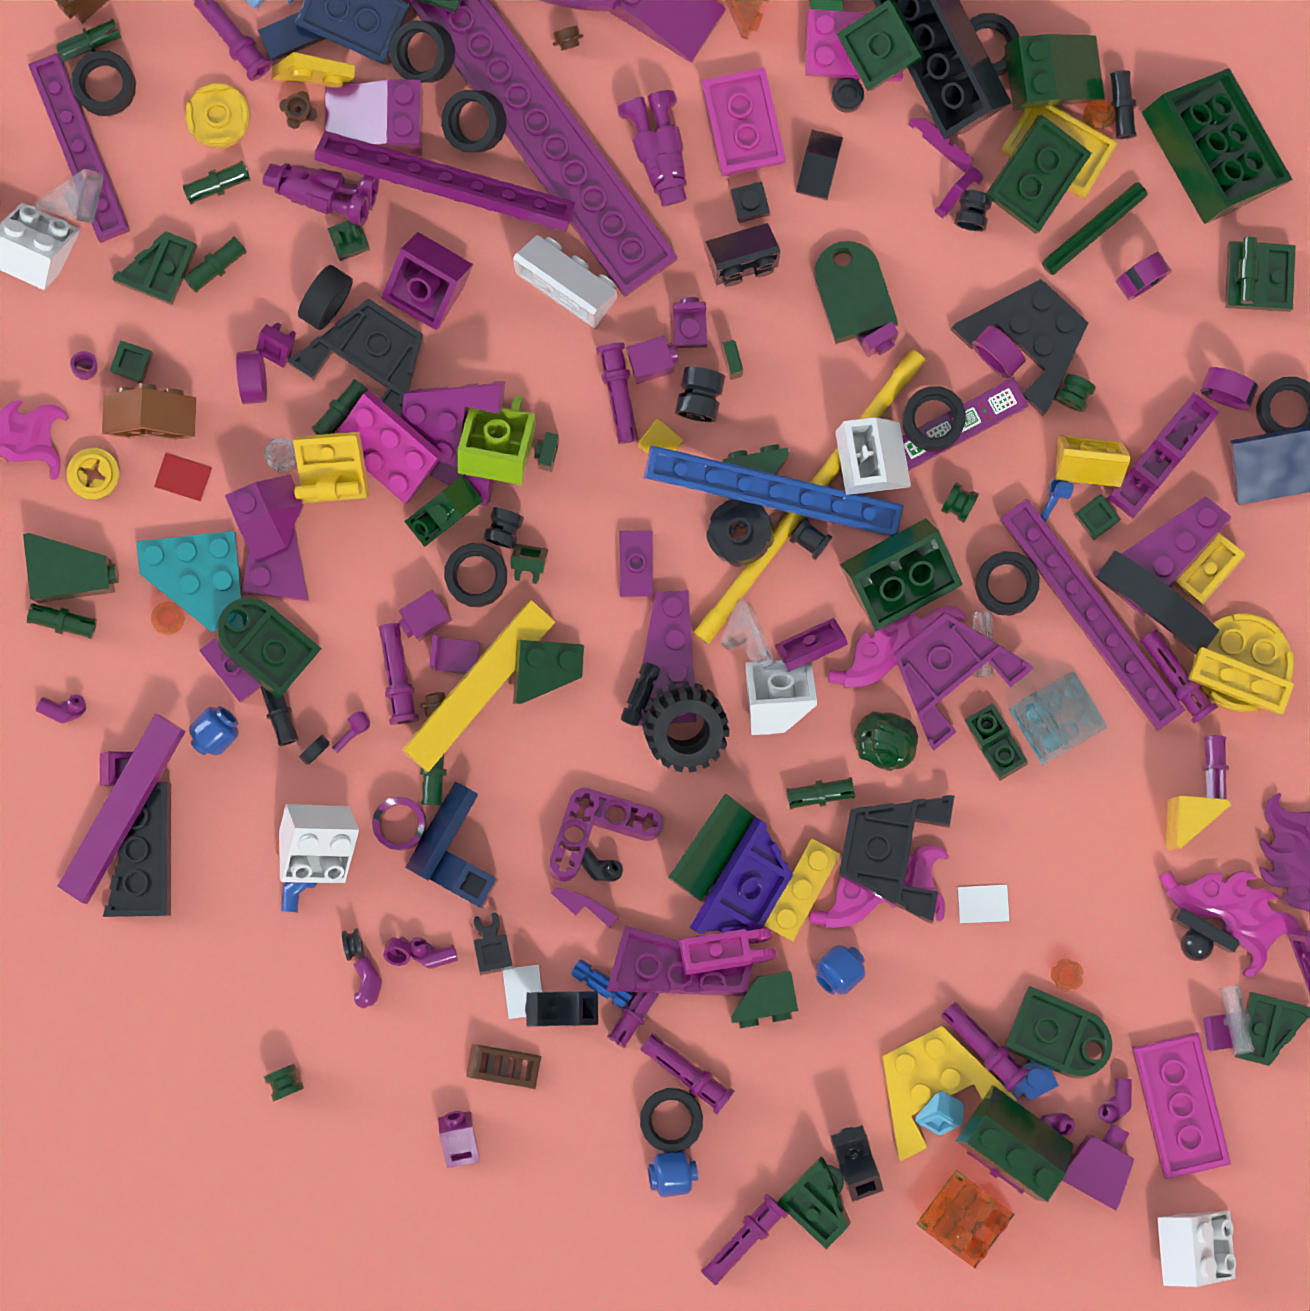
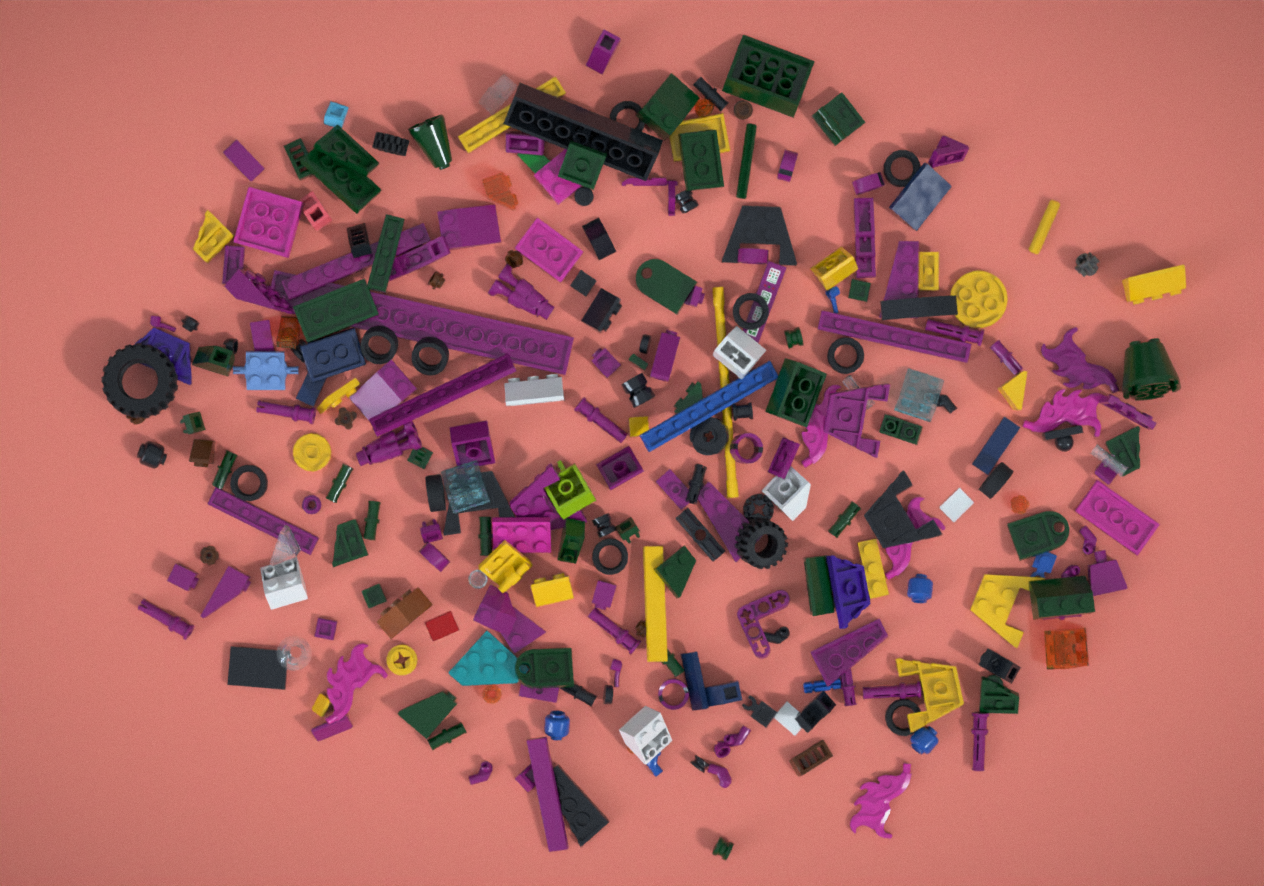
camera: 40 degrees left, 5 degrees up
magenta hinge [70,351,98,380] -> none
magenta bracket [430,634,480,674] -> none
bracket [438,1111,480,1168] -> none
dark green plate [534,432,560,472] -> none
magenta slope [551,888,618,928] -> none
black axle [621,662,660,726] -> none
magenta brick [627,336,678,384] -> none
dark pink hinge [679,928,777,975] -> none
clear slope [721,598,776,669] -> none
dark green slope [730,971,798,1028] -> none
dark green hair [854,712,919,771] -> none
medium azure slope [915,1091,964,1136] -> none
magenta pin [941,1002,1030,1092] -> none
dark green wheel [1056,374,1096,412] -> none
white slope [1158,1211,1236,1287] -> none
yellow plate [1188,647,1294,715] -> none
none -> magenta plate [302,495,321,514]
none -> magenta tile [314,618,337,640]
none -> clear light blue bracket [441,460,490,513]
none -> reddish brown plate [505,250,523,268]
none -> yellow slope [531,573,574,607]
none -> magenta slope [596,446,644,490]
none -> black tile [639,334,651,354]
none -> magenta slope [650,330,680,382]
none -> black piece [675,508,725,562]
none -> black pin [685,464,707,504]
none -> magenta piece [730,433,763,464]
none -> reddish brown plate [734,100,753,120]
none -> black gear [743,494,774,521]
none -> dark pink piece [850,763,912,839]
none -> yellow wing [895,658,964,733]
none -> black arm [929,394,957,414]
none -> dark blue tile [972,417,1020,475]
none -> black tyre [979,462,1014,499]

